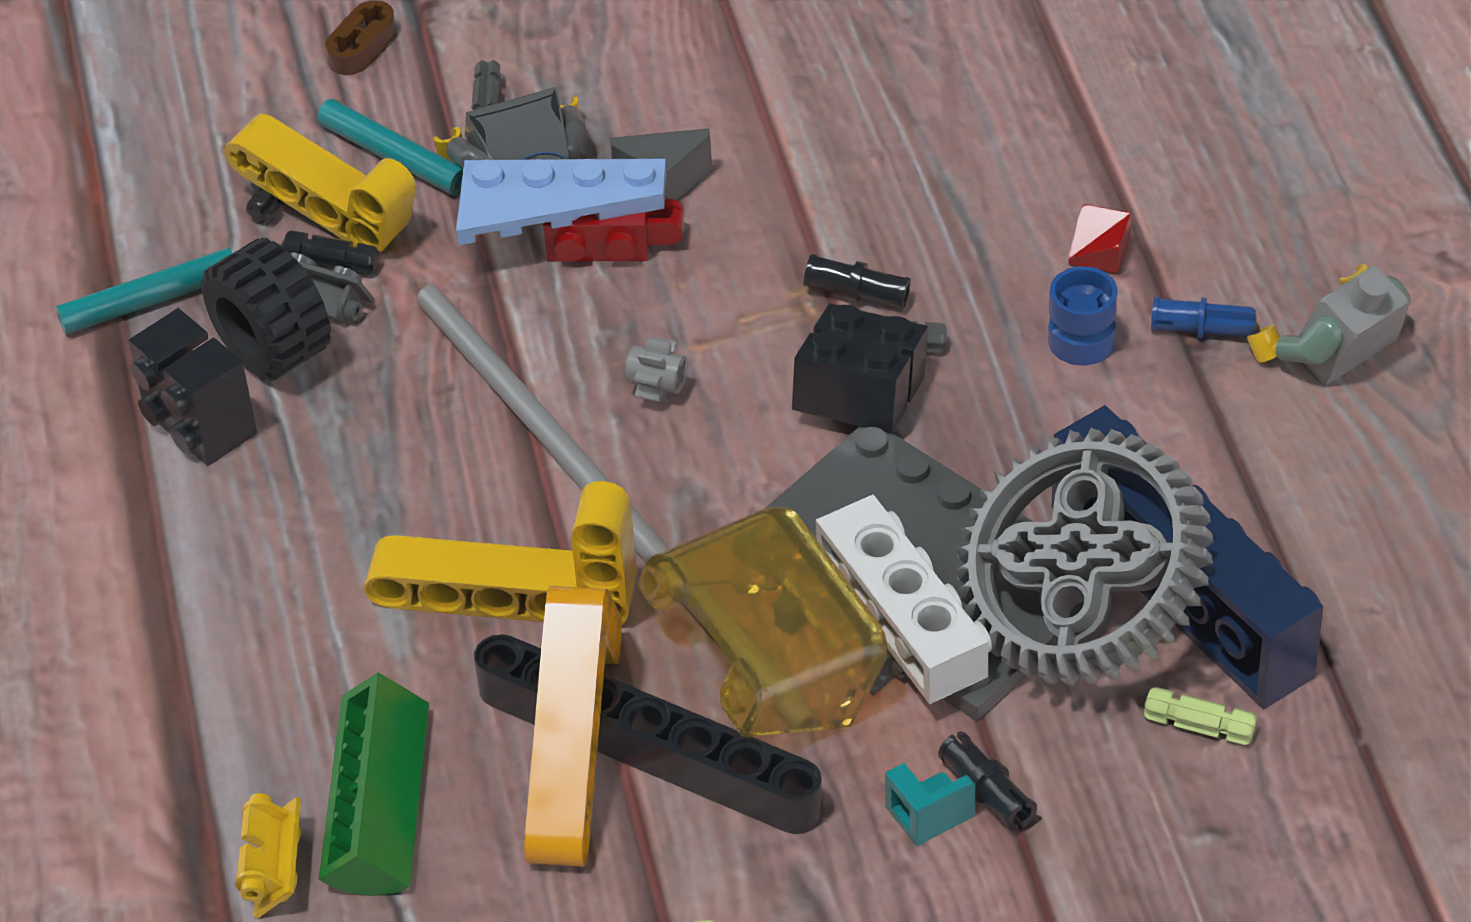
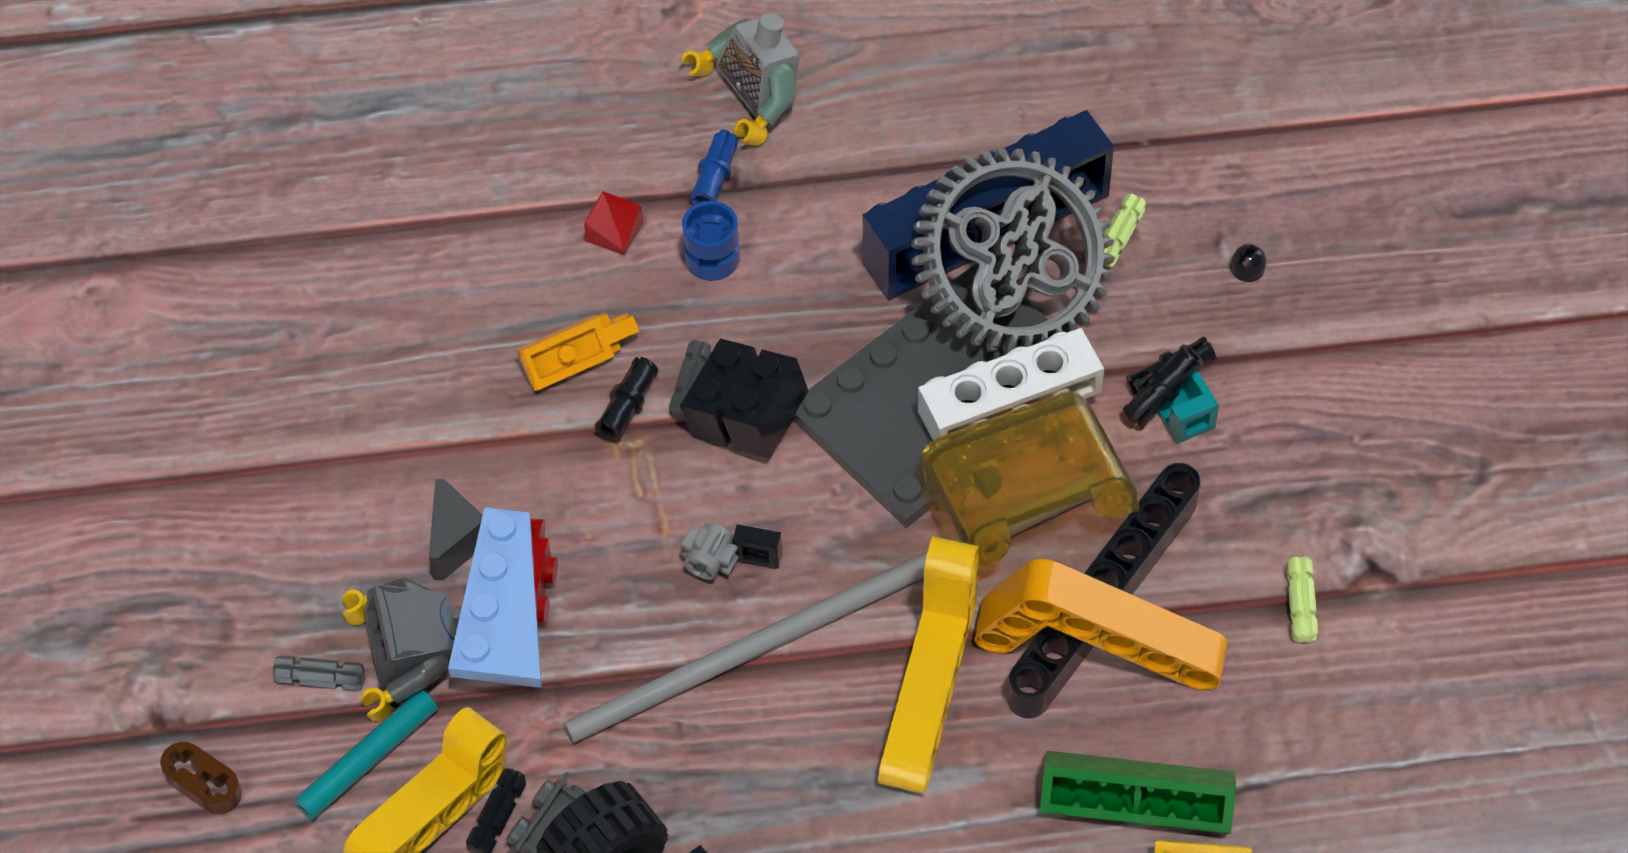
camera: 85 degrees left, 10 degrees up
none -> light orange hinge [516,312,640,391]
none -> black tile [733,524,782,569]
none -> black pin [1123,344,1204,427]
none -> black hinge [1231,244,1267,282]

